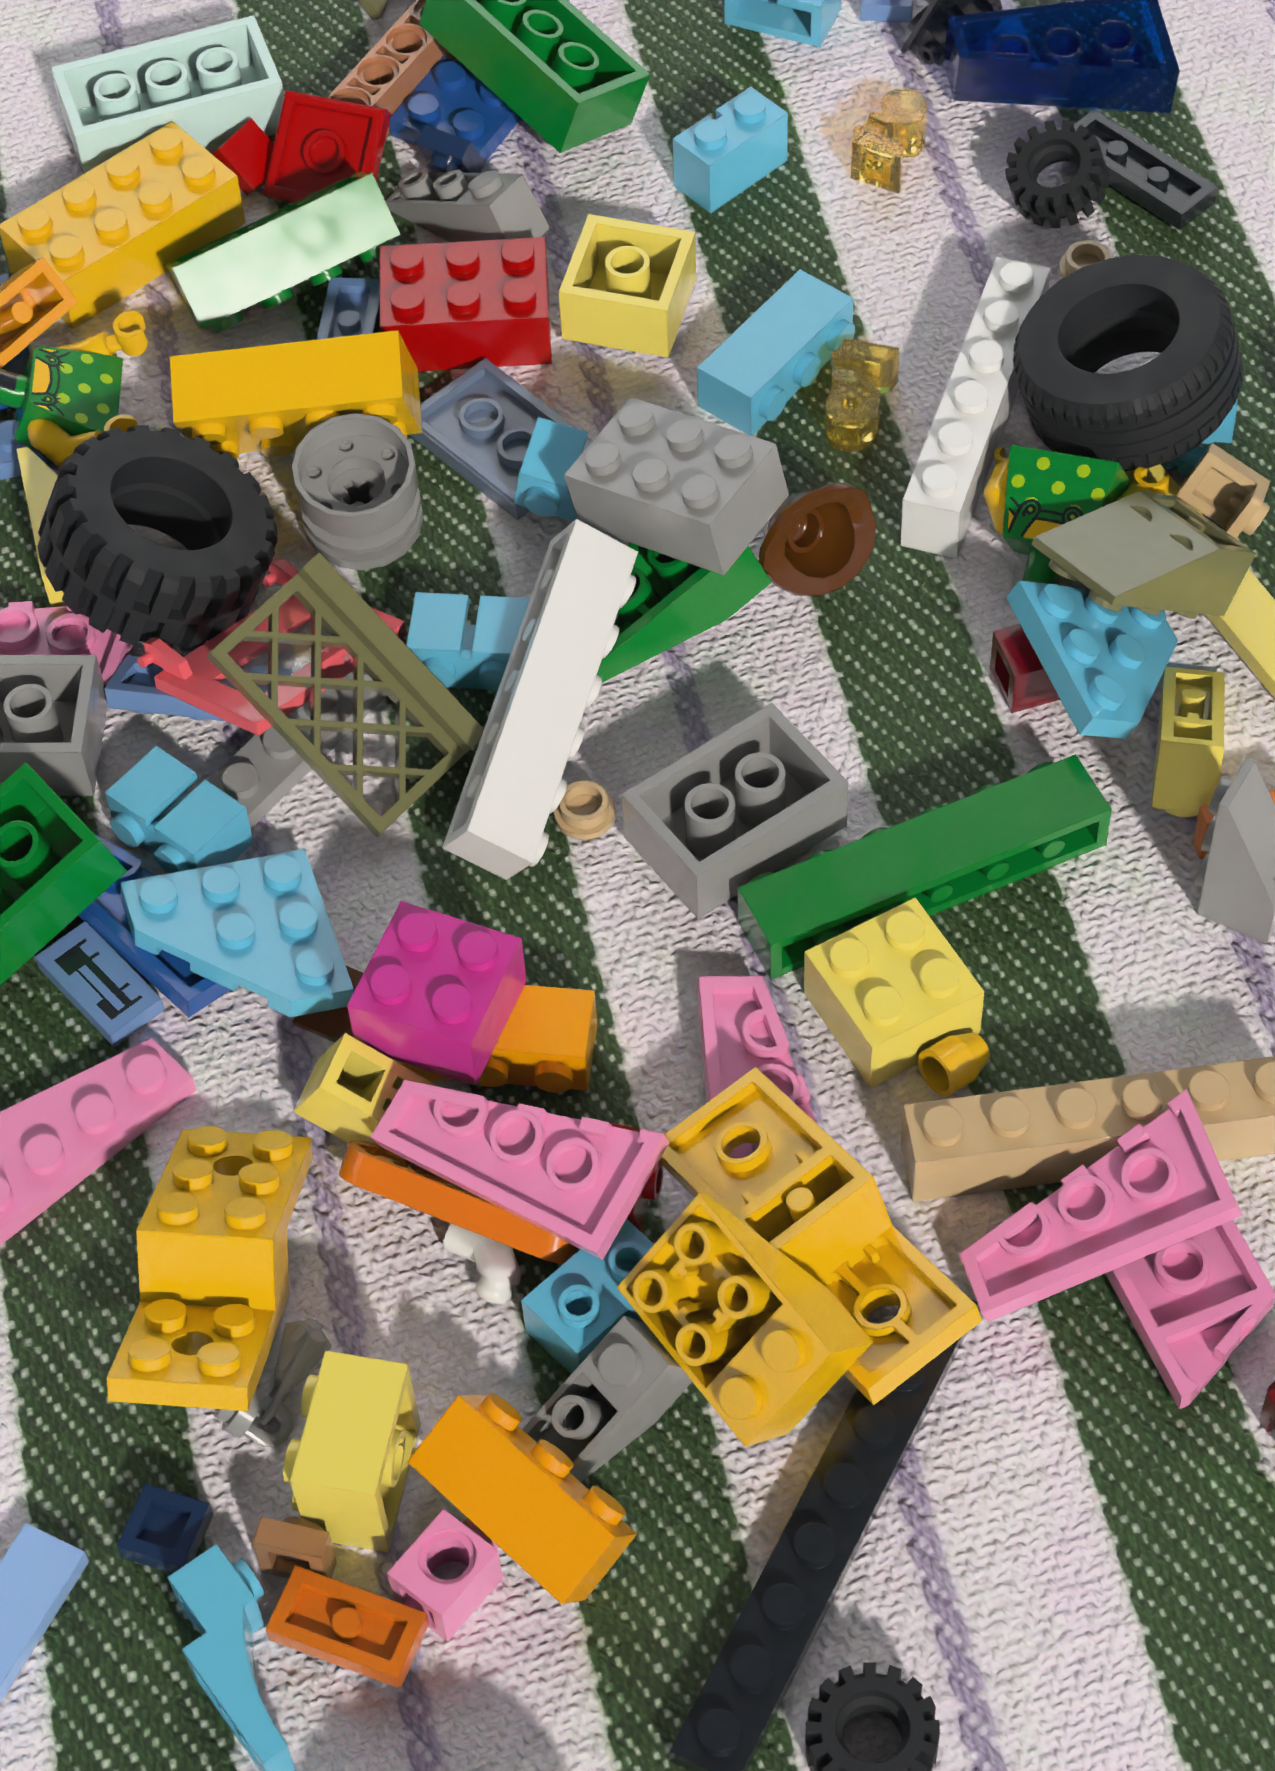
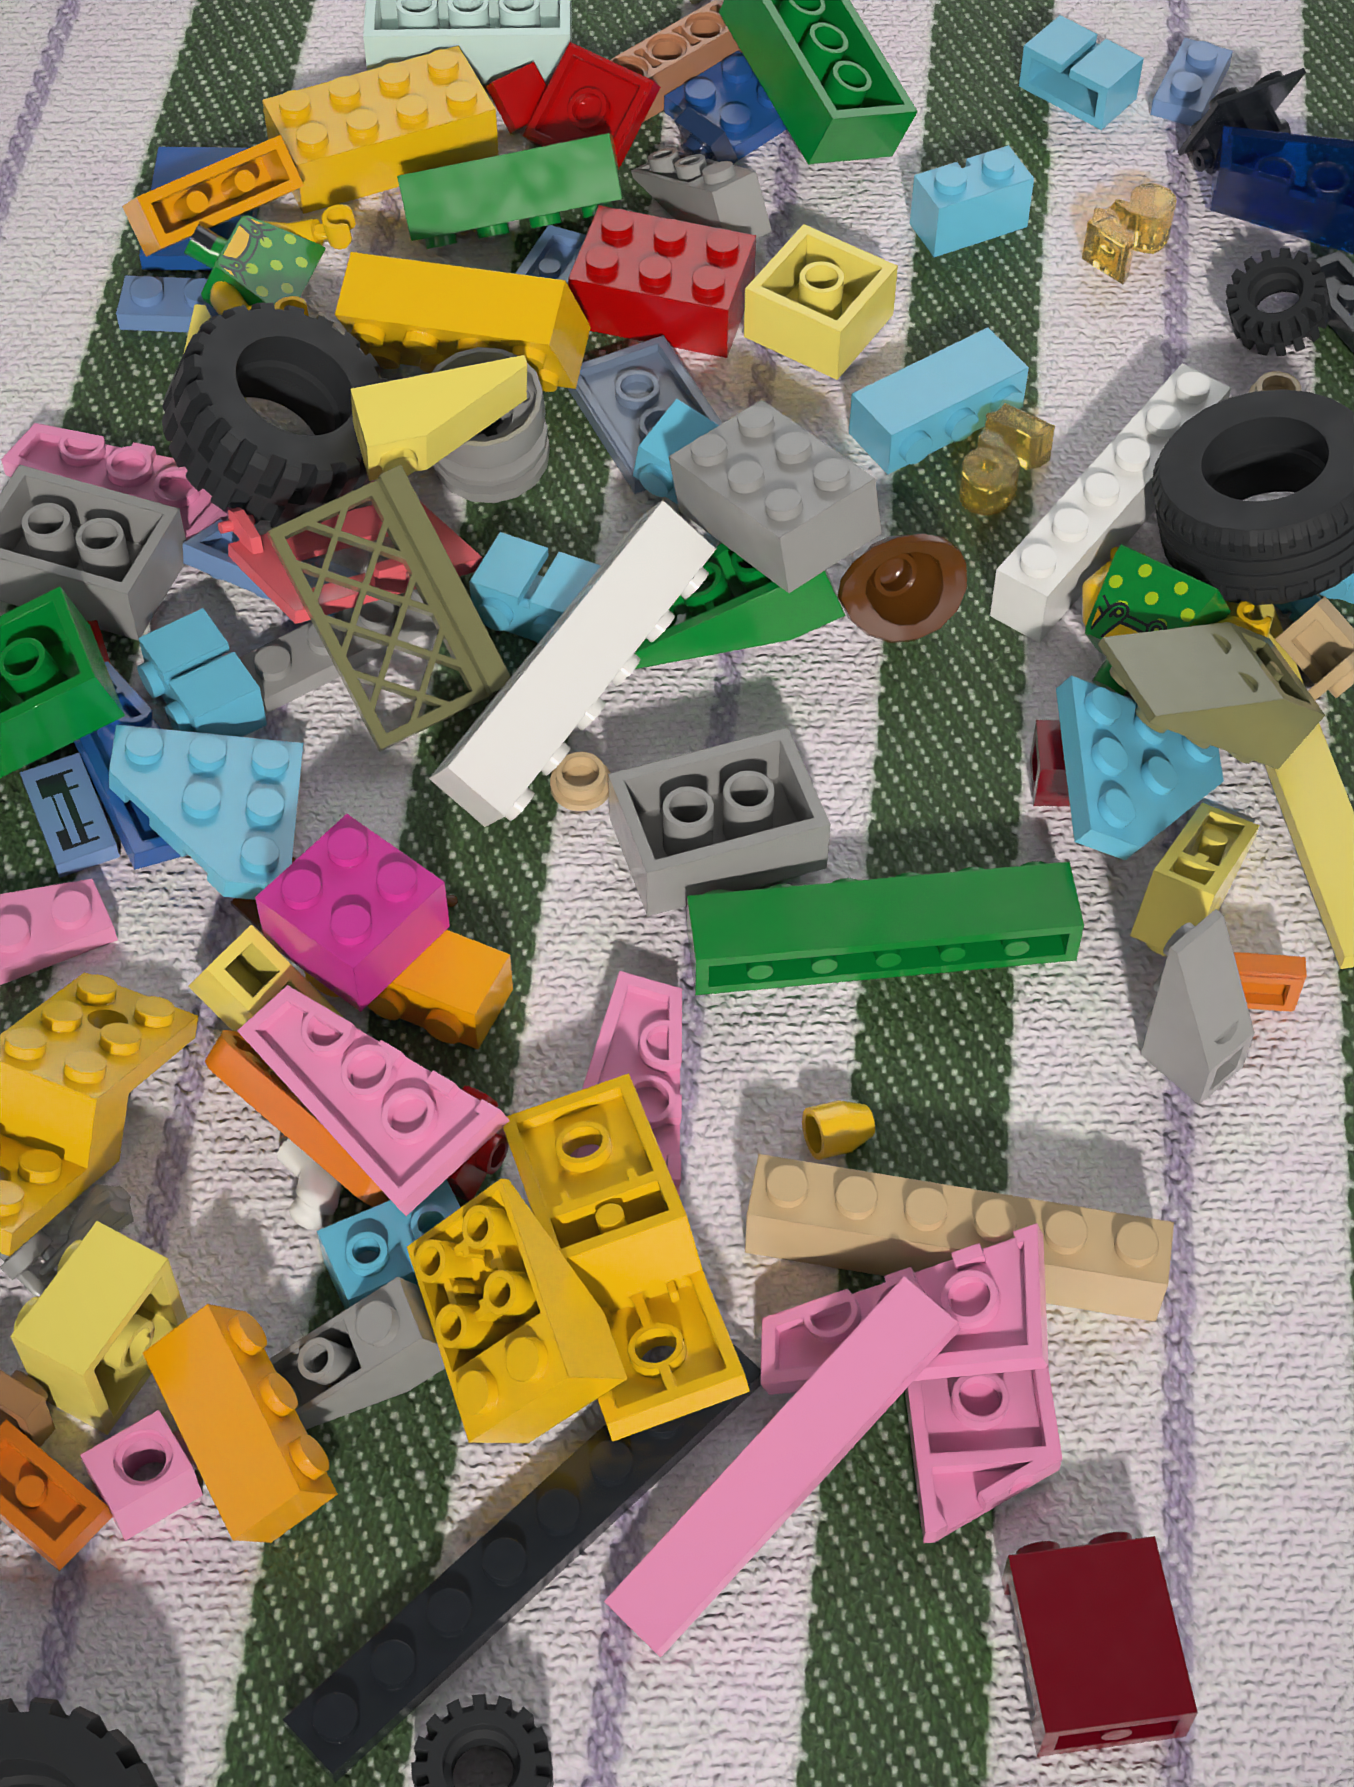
camera: 15 degrees right, 0 degrees up
light yellow brick [804,897,984,1088] -> none
none -> light yellow slope [351,355,527,481]
none -> bright pink tile [604,1276,960,1657]

